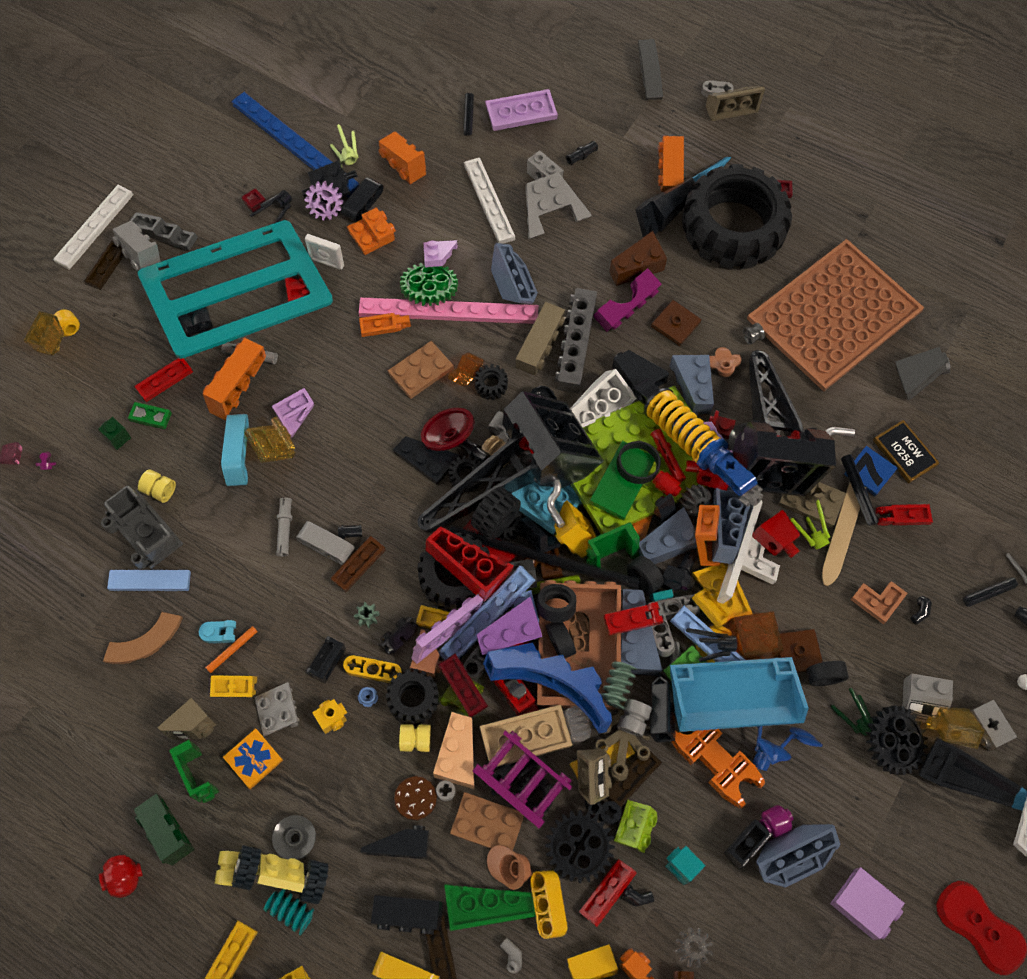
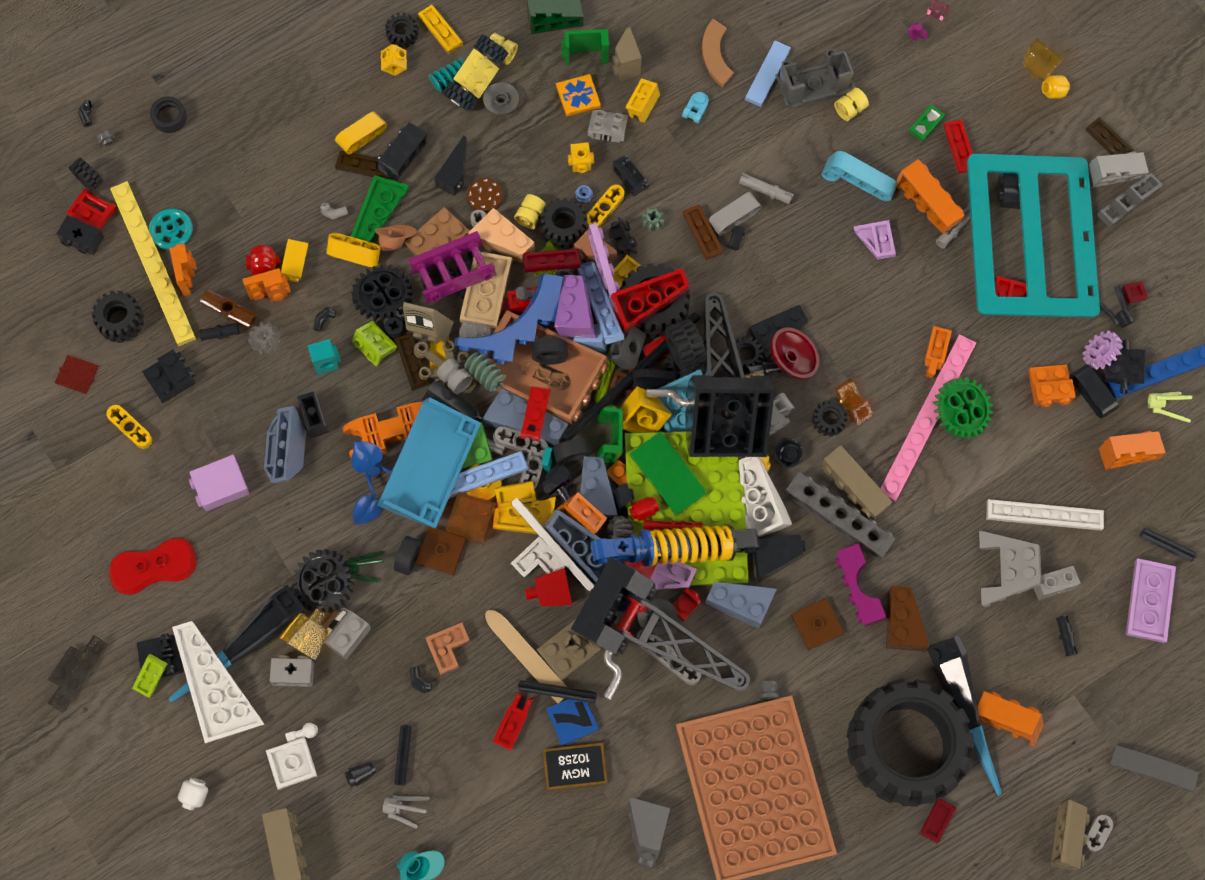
camera: 115 degrees right, 5 degrees up
white tile [53,185,133,270] -> none
dark green brick [98,416,131,450] -> none
orange bar [205,626,257,673] -> none
clear yellow plate [244,417,296,463] -> none
white plate [305,234,344,270] -> none
medium nougat plate [388,341,454,399] -> none
lavender wing [423,240,457,267] -> none
sand blue wedge [491,243,538,304] -> none
black tyre [538,584,577,623] -> none
red tile [579,859,637,927] -> none
black tyre [617,441,661,484] -> none
black plant [686,628,737,662] -> none
nougat plate [709,347,742,377] -> none
light grey gear [739,485,763,507] -> none
magenta head [759,805,793,838] -> none
lime plant [790,500,831,550] -> none

